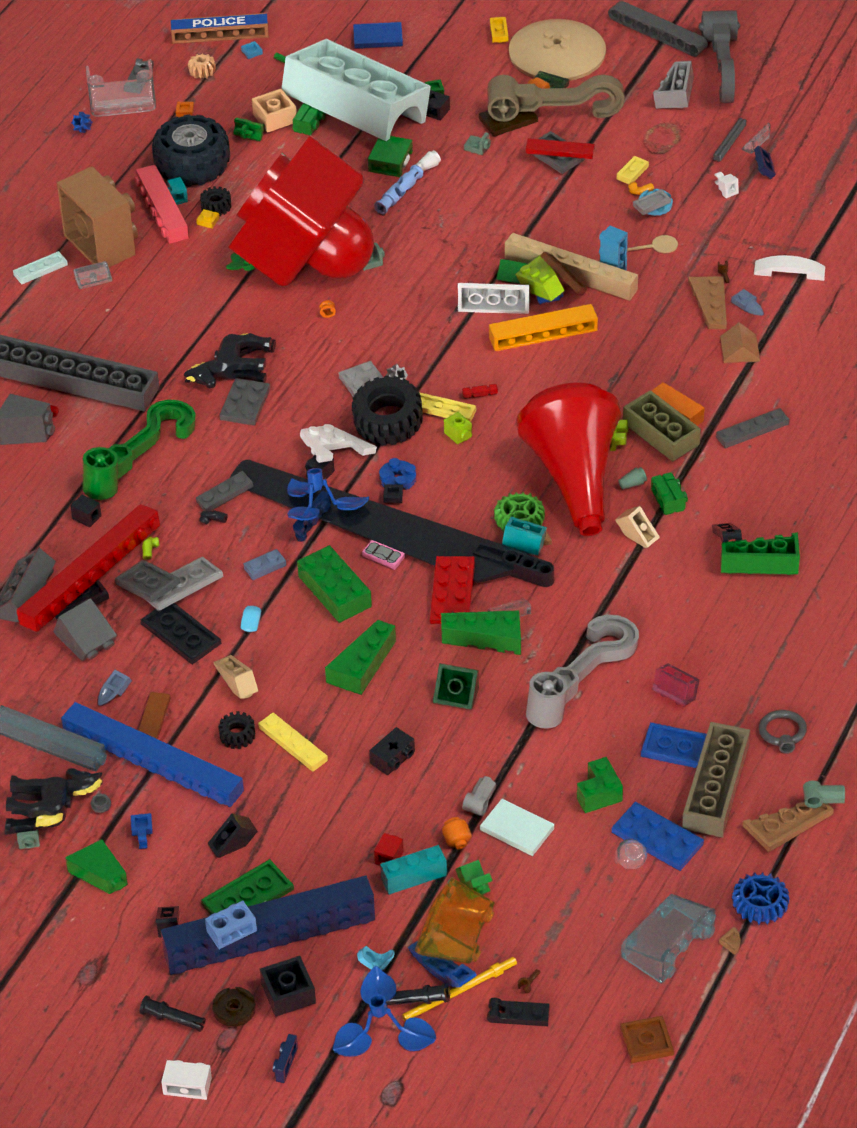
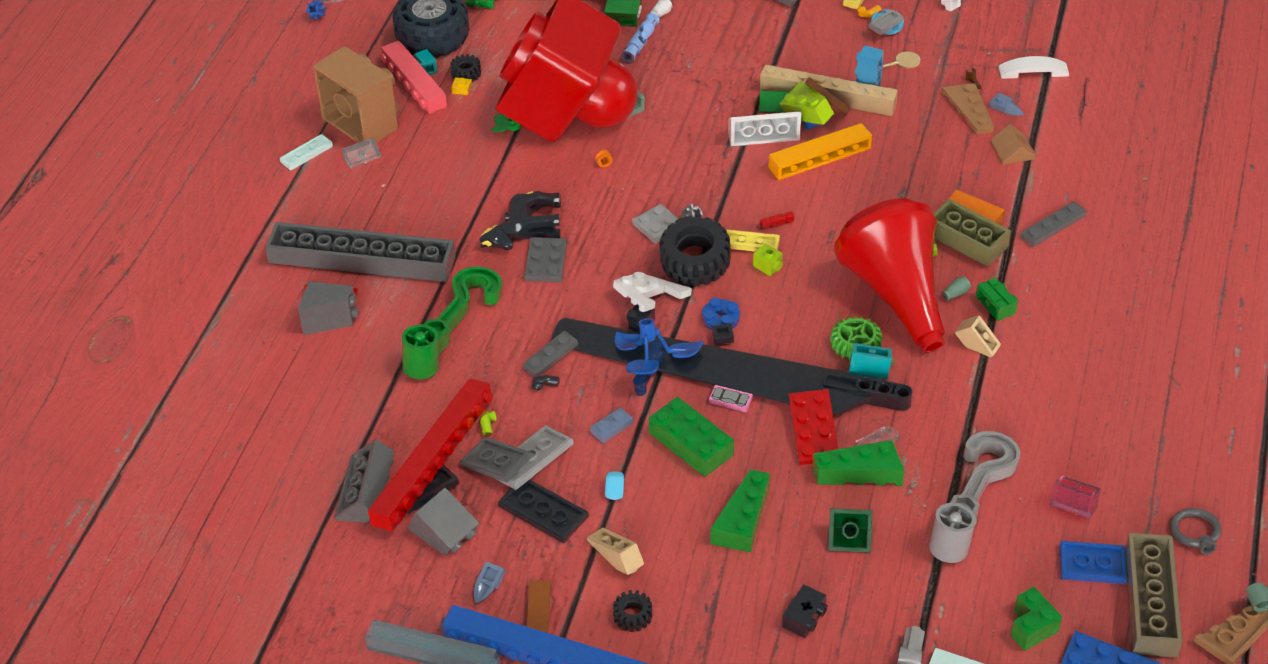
camera: 10 degrees left, 0 degrees up
black brick [70,495,101,527] -> none
light yellow plate [258,713,328,772] -> none
black plate [712,522,742,543] -> none
green wedge [720,532,800,575] -> none

